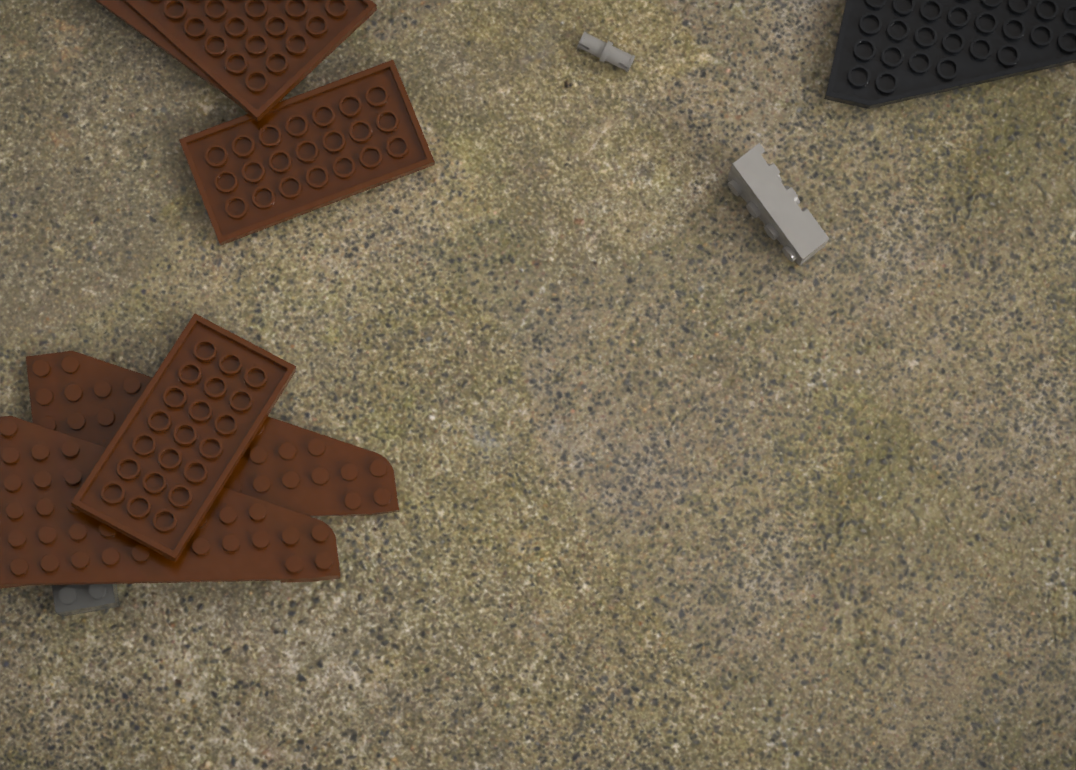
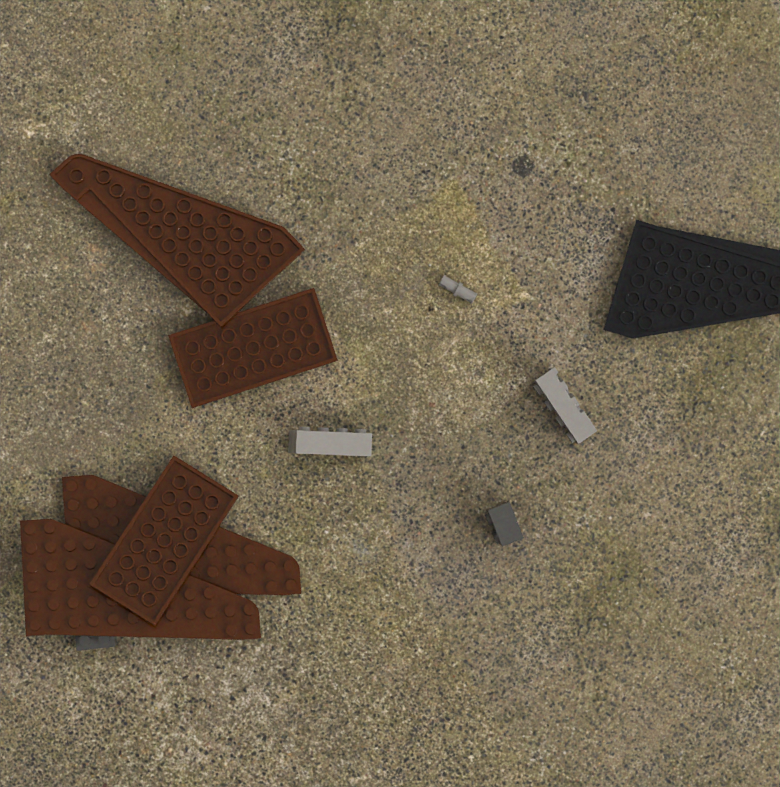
camera: 10 degrees right, 10 degrees up
none -> light grey wedge [288,427,372,456]
none -> dark grey brick [485,501,524,547]

